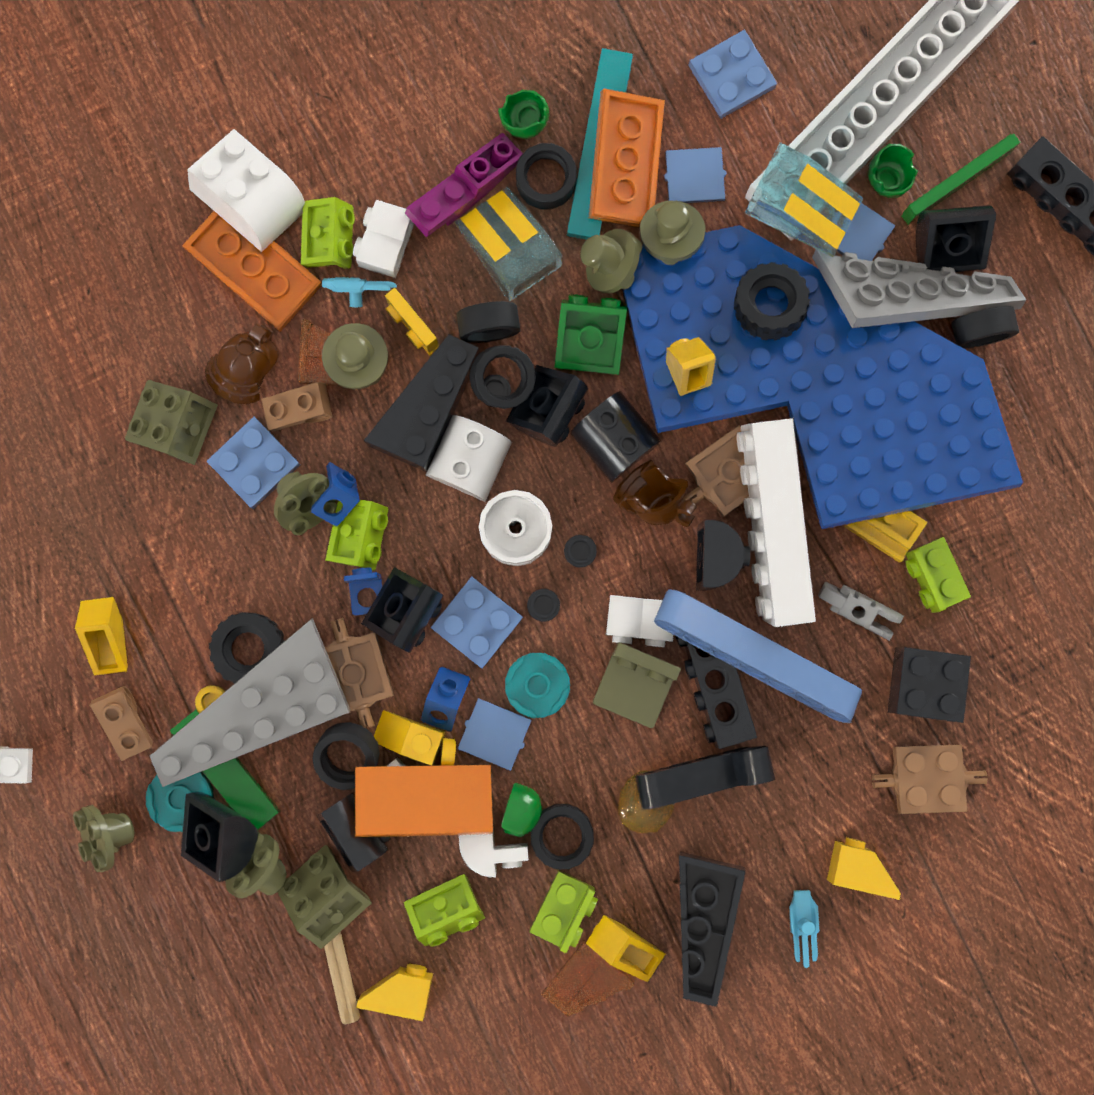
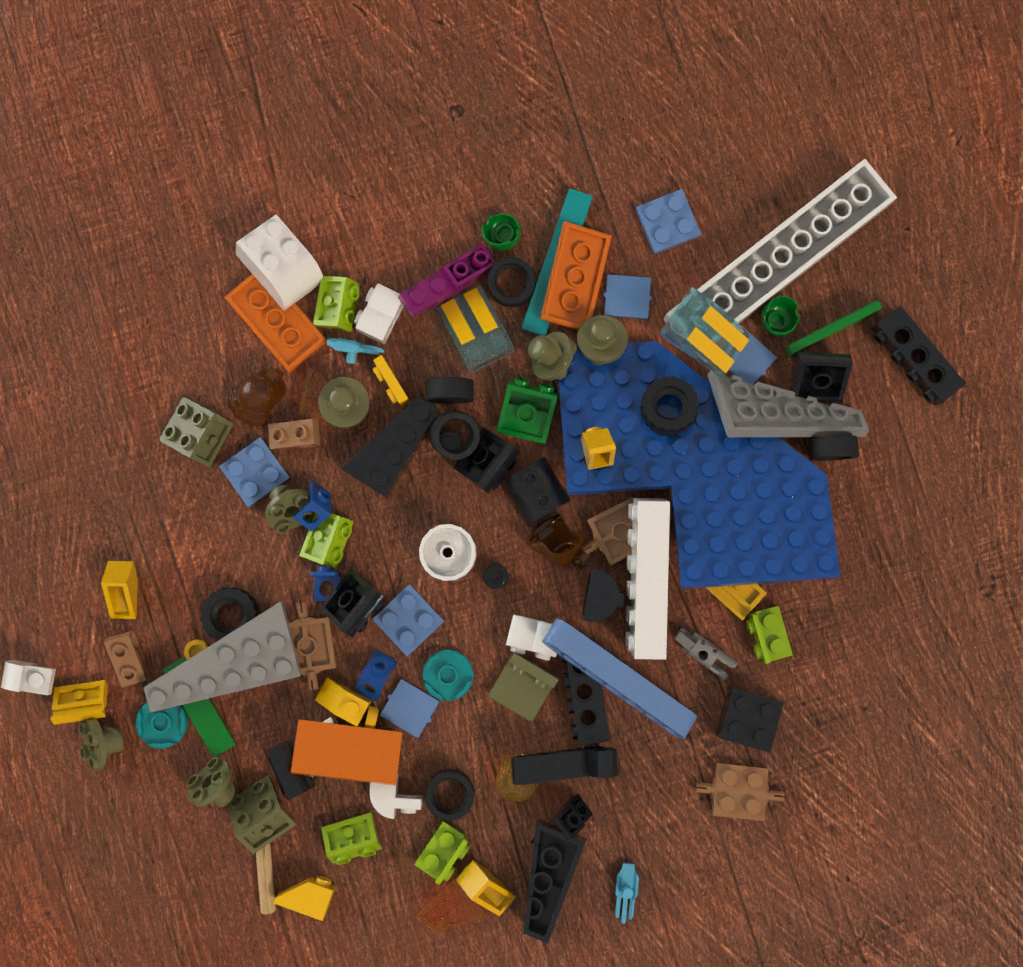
camera: 15 degrees right, 0 degrees up
black brick [181,792,258,882] -> none
black tyre [312,722,380,790] -> none
white brick [426,415,512,502] -> none
green hair [501,783,542,837] -> none
black plate [527,589,560,622] -> none
yellow slope [827,837,901,900] -> none
none -> yellow plate [51,680,108,725]
none -> black slope [553,793,593,841]

